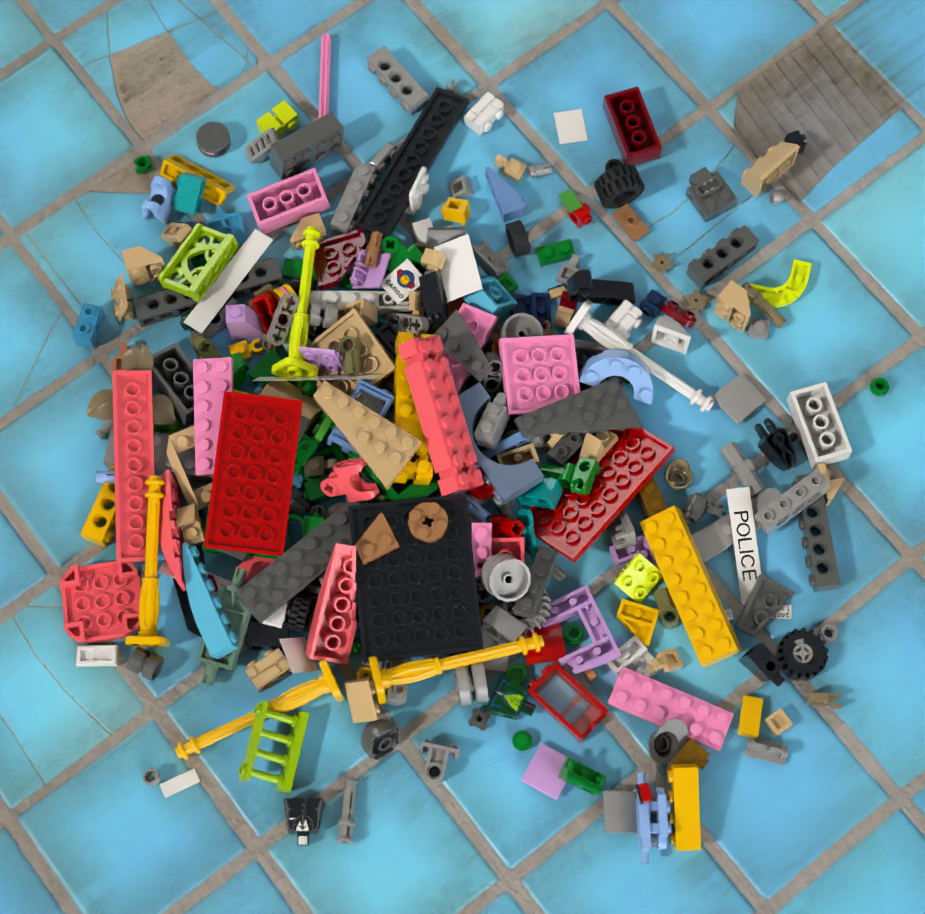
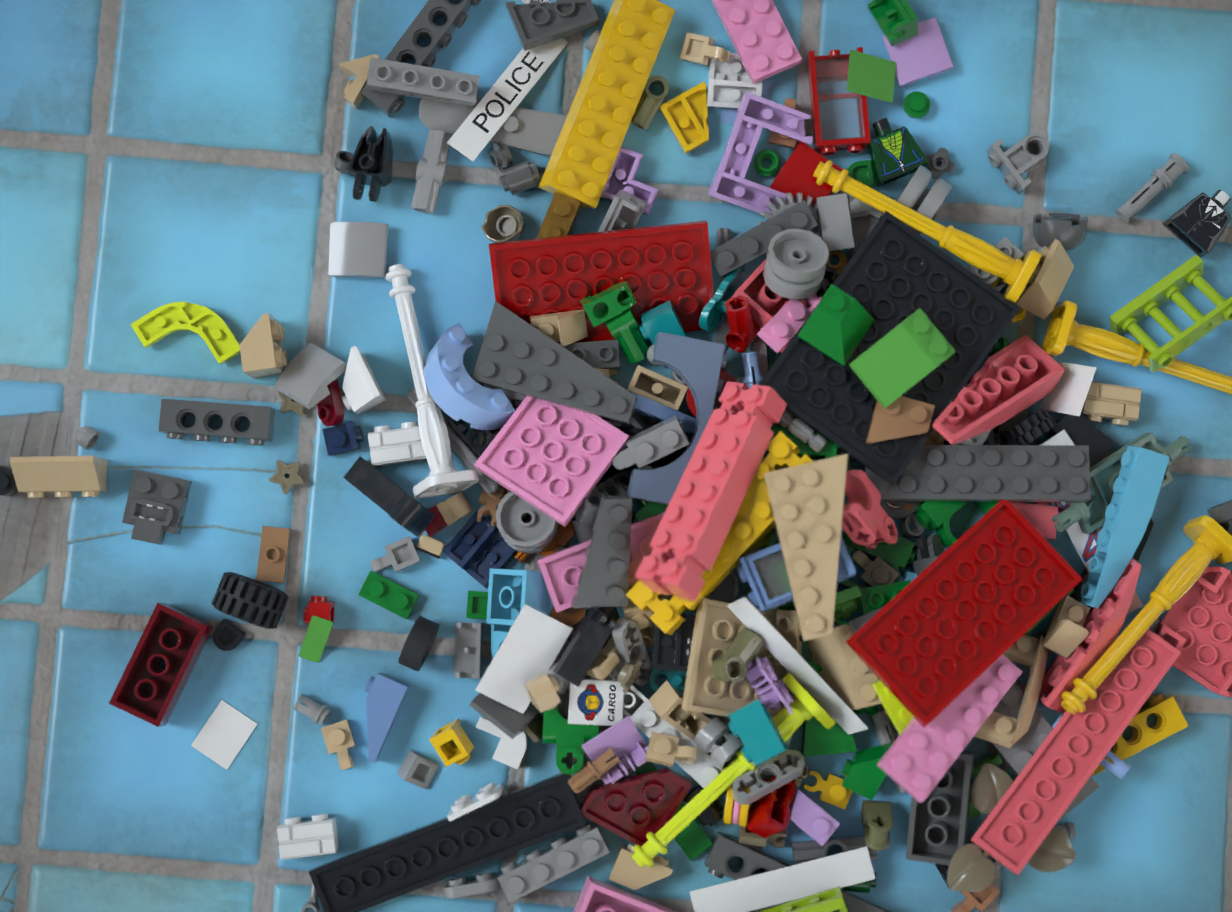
camera: 140 degrees left, 15 degrees up
medium nougat plate [408,502,448,543] -> none
neon yellow hinge [614,553,663,604] -> none
dark tan pin [741,281,787,329] -> none
light grey plate [747,317,770,341] -> none
white brick [787,382,852,469] -> none
green plate [870,378,889,396] -> none
none -> light grey slope [275,343,346,409]
none -> dark tan plate [617,660,643,693]
none -> tan plate [645,731,697,767]
none -> teal brick [728,699,788,766]
none -> light grey axle [778,410,826,452]
none -> green slope [797,284,874,367]
none -> bright green sticker [847,49,896,103]
none -> bright green slope [849,308,956,409]

